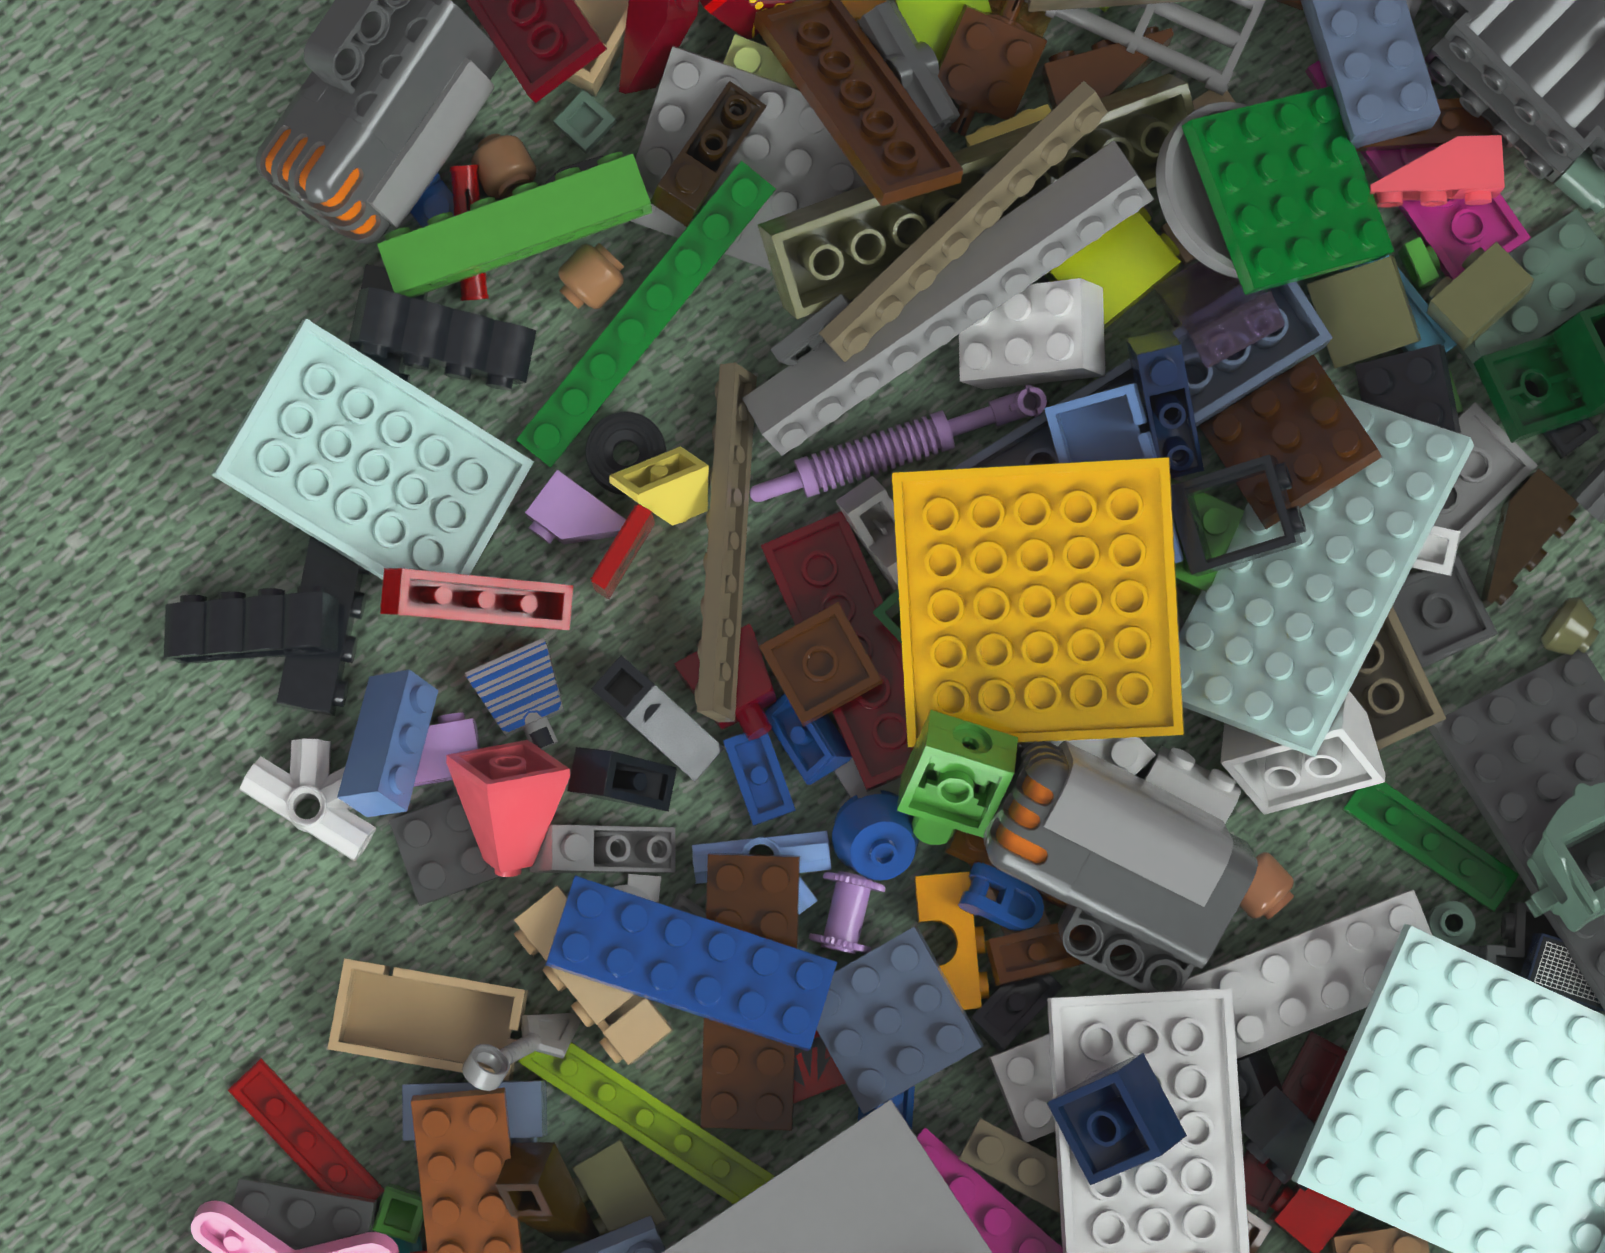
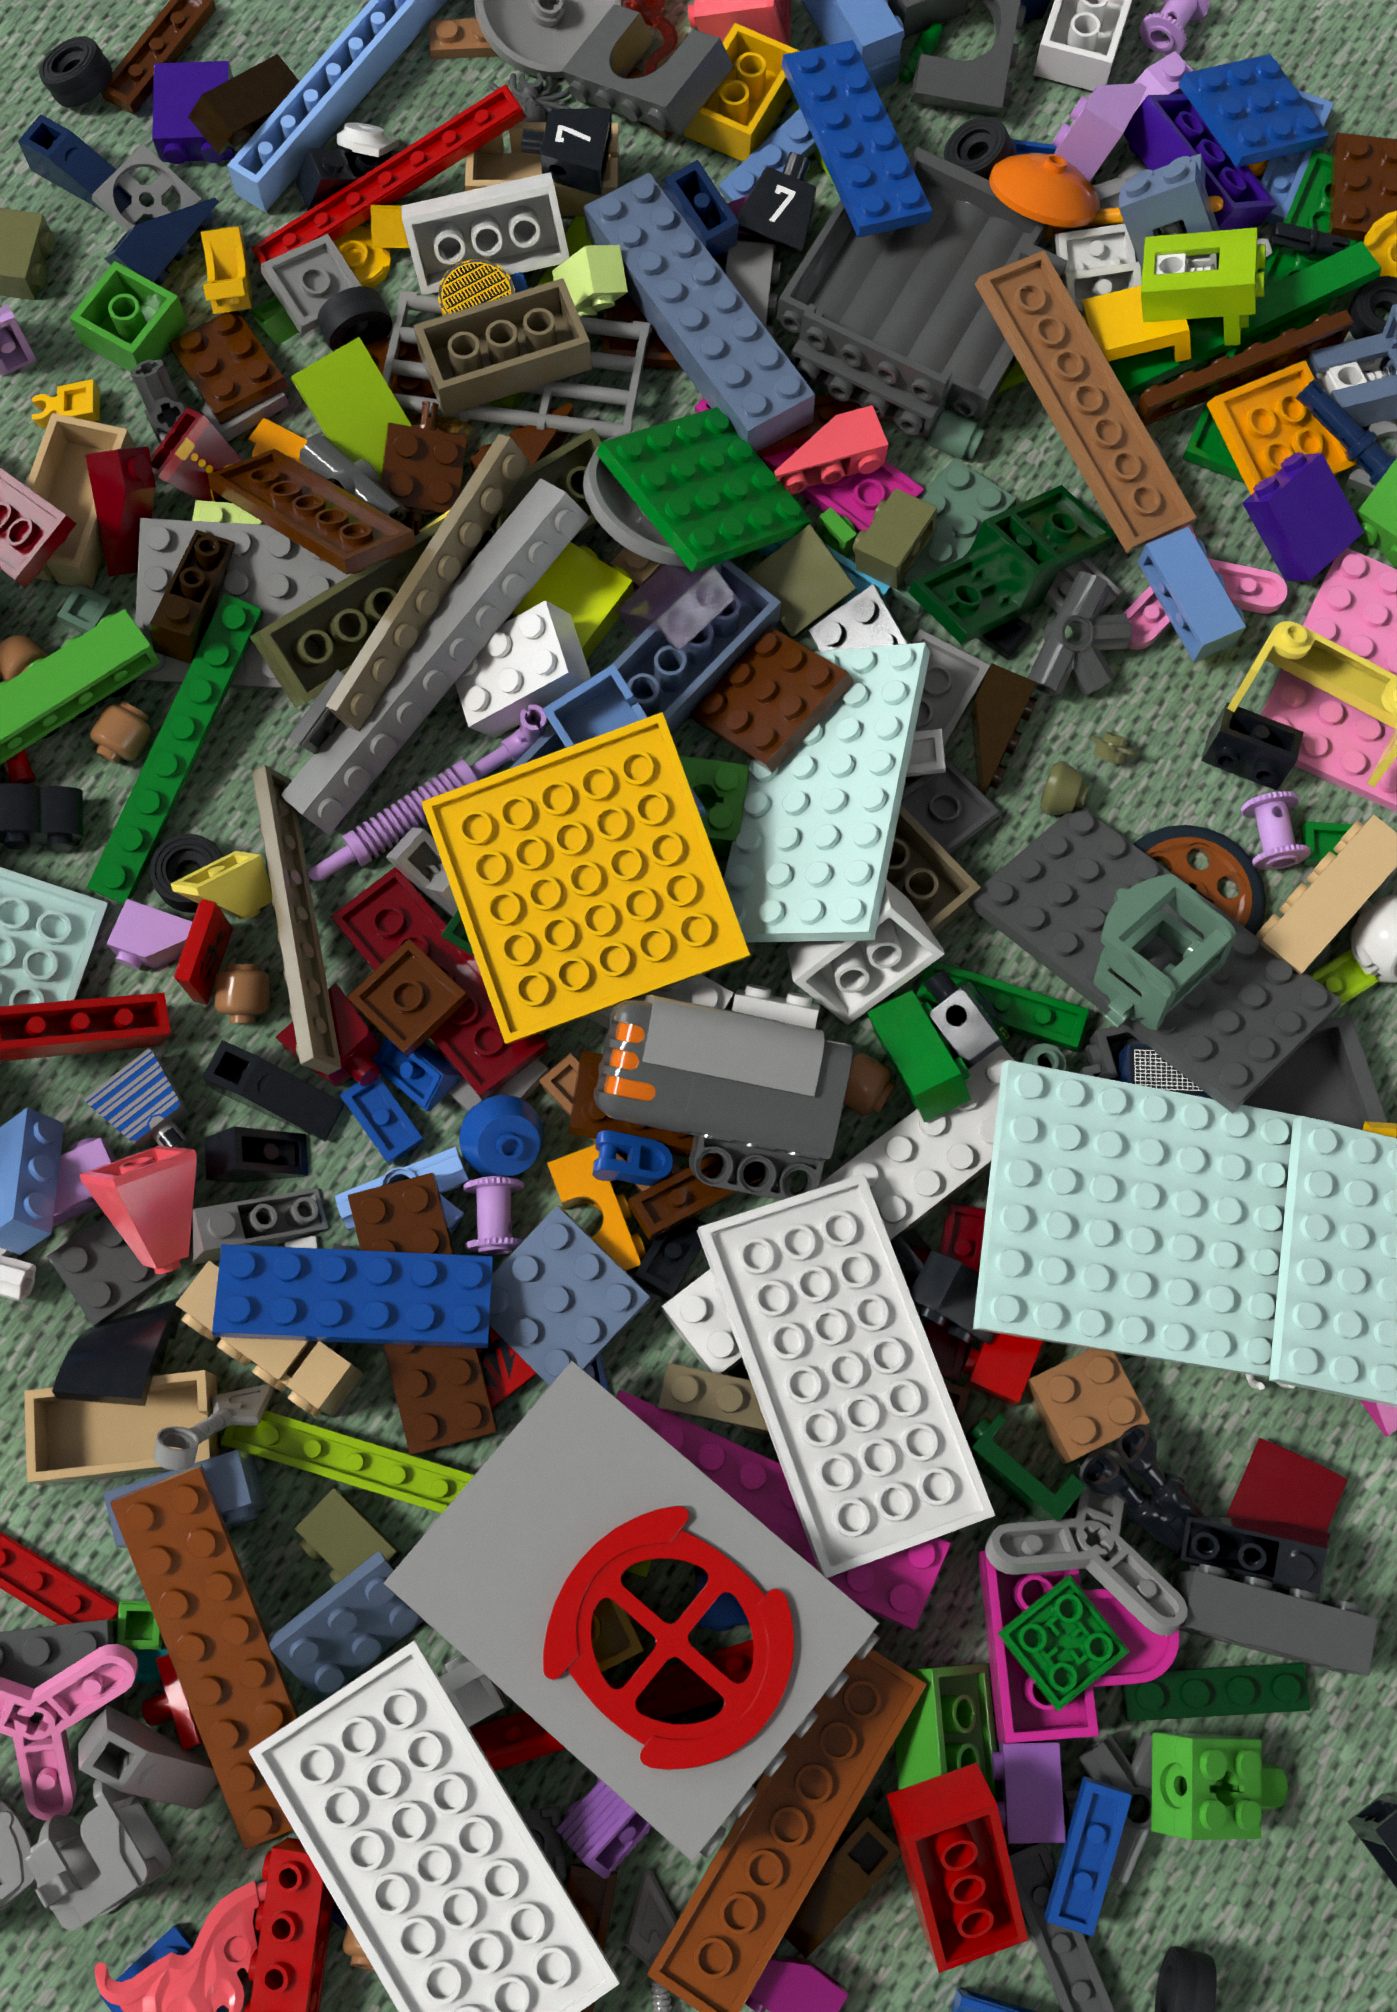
camera: 15 degrees left, 10 degrees down
dark brown slope [495,1142,599,1241] -> none
bright green brick [897,710,1018,845] -> none
dark blue slope [1046,1053,1187,1186] -> none
dark blue slope [1126,329,1204,479] -> none
black window [1171,454,1306,577] -> none
none -> black slope [52,1298,182,1406]
none -> medium nougat head [215,964,270,1023]
none -> green brick [867,990,972,1123]
none -> torso [924,969,1013,1069]

